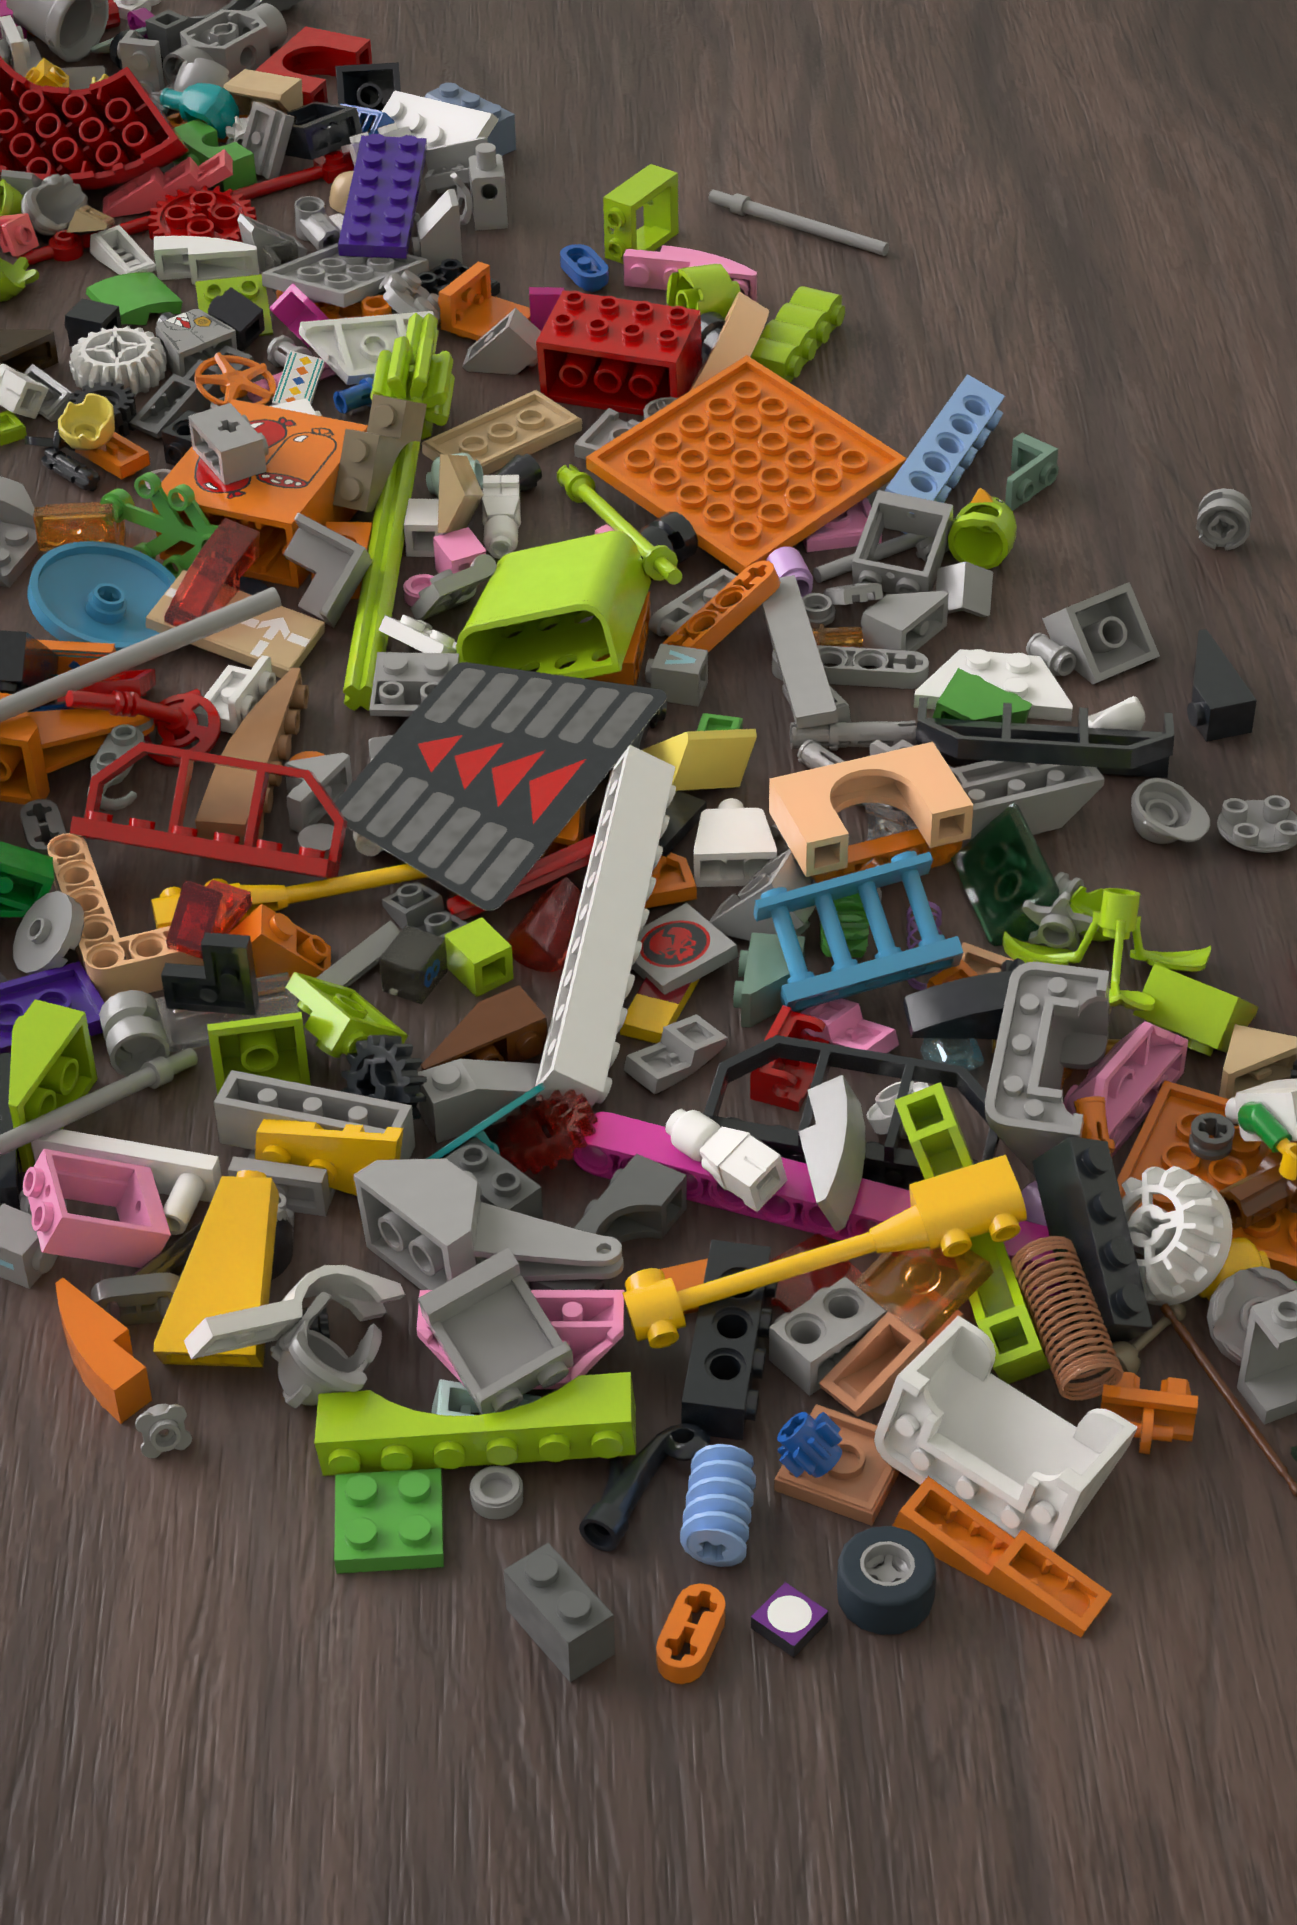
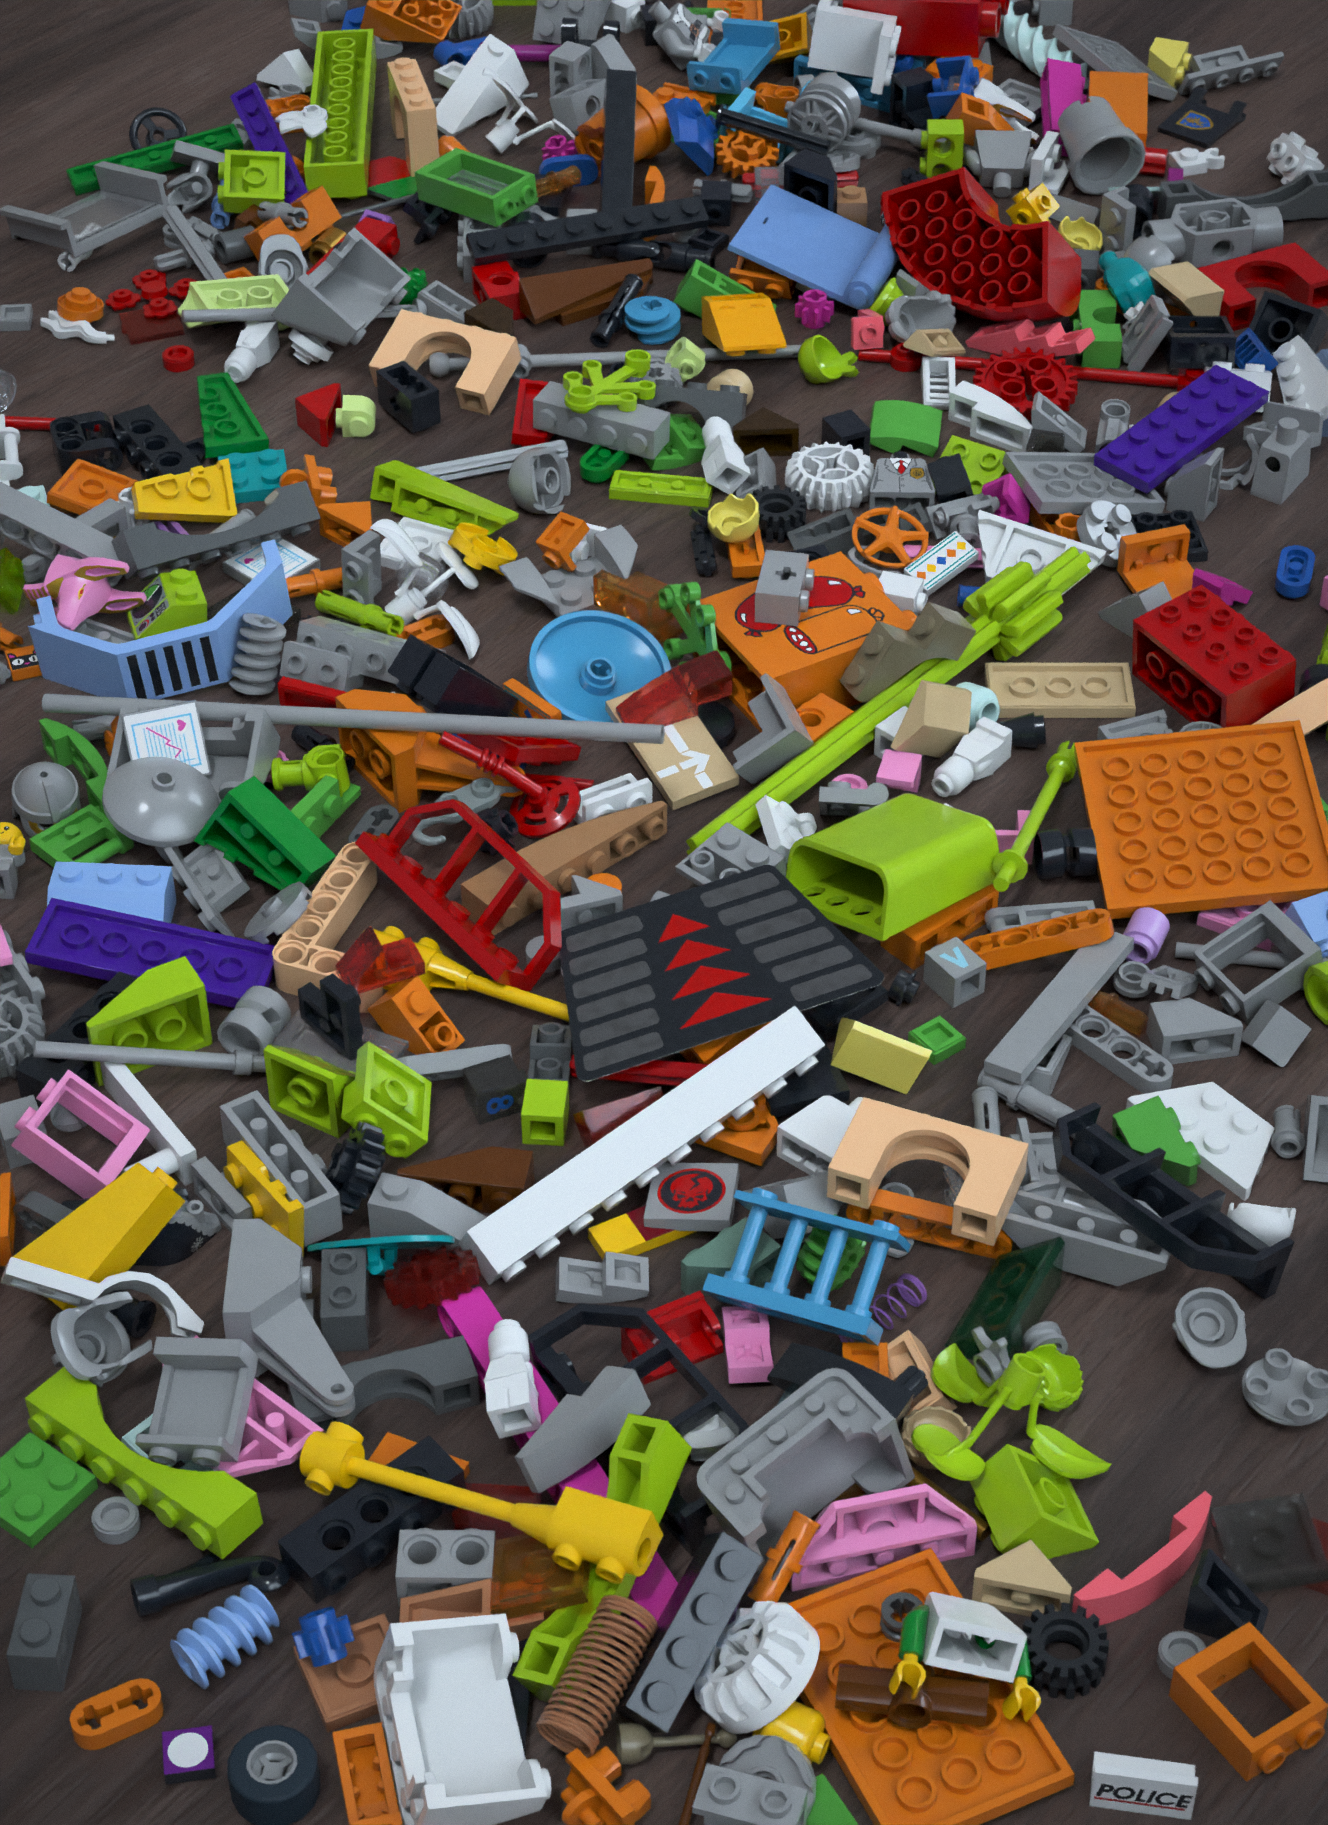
camera: 40 degrees right, 0 degrees up
none -> black gear [477,807,519,856]
none -> light grey hinge [925,493,1000,540]

